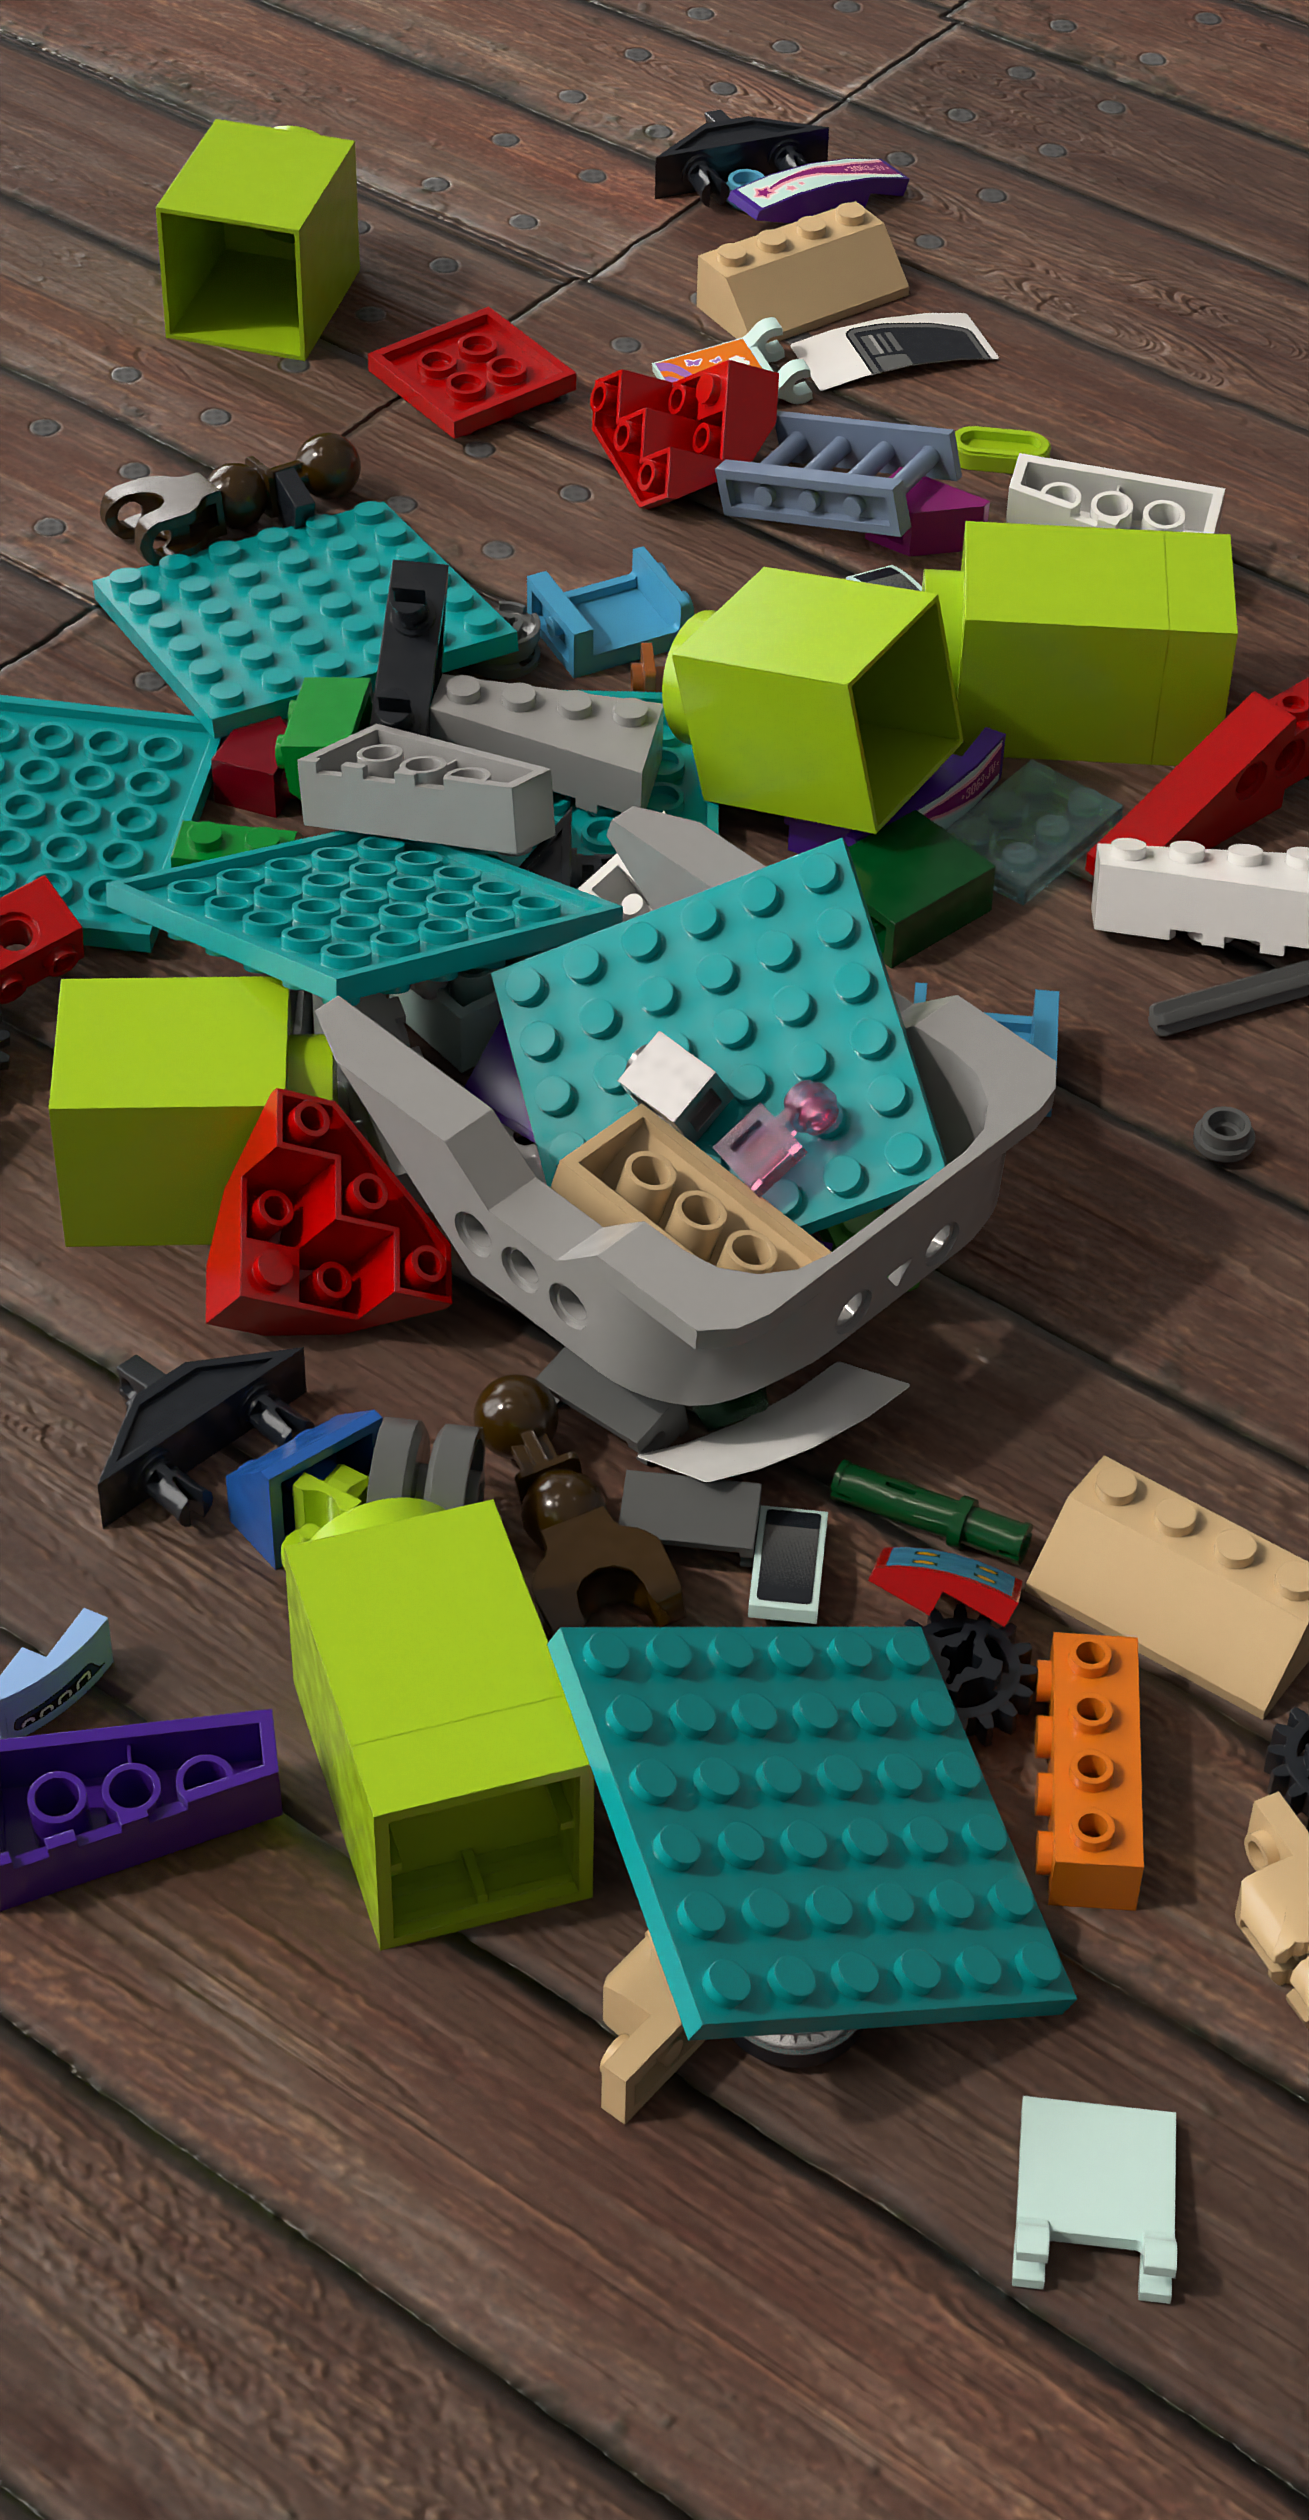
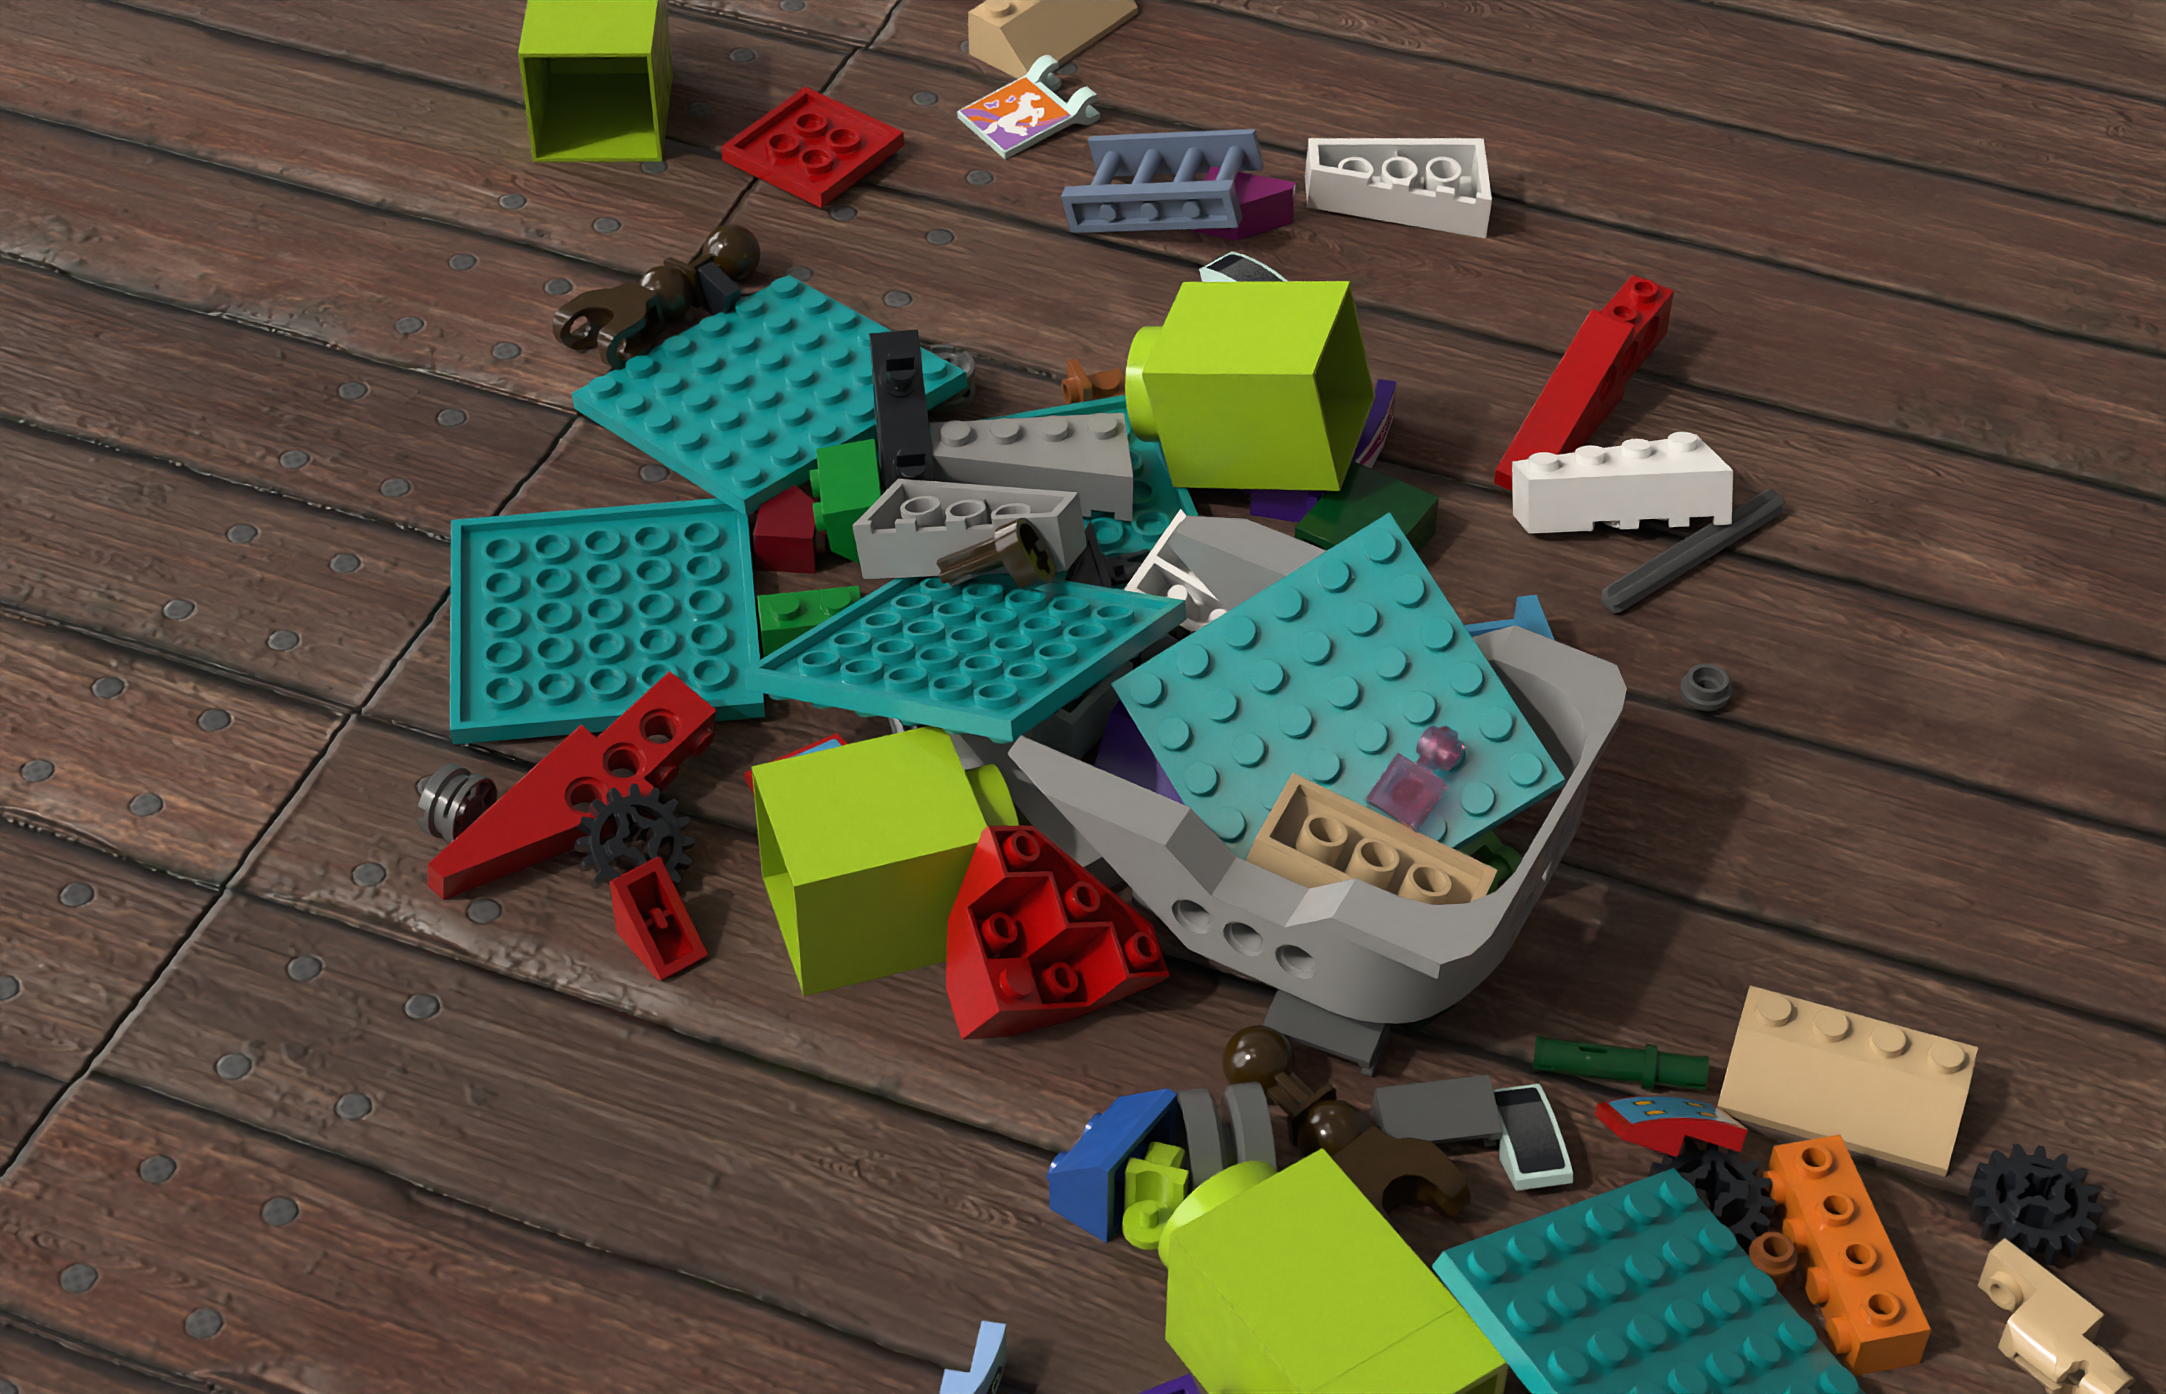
camera: 15 degrees left, 0 degrees up
black connector [97,1347,315,1529] -> none
dark azure panel [527,546,694,679] -> none
red brick [590,360,779,510] -> none
brick [617,1031,734,1144] -> none
white sticker [638,1362,910,1482] -> none
sticker [790,313,999,391] -> none
lime container [922,521,1238,766] -> none
clear light blue plate [946,760,1124,906] -> none
lime tile [955,426,1051,474] -> none
none -> dark brown piece [936,518,1055,591]
none -> dark orange pin [1748,1232,1798,1296]

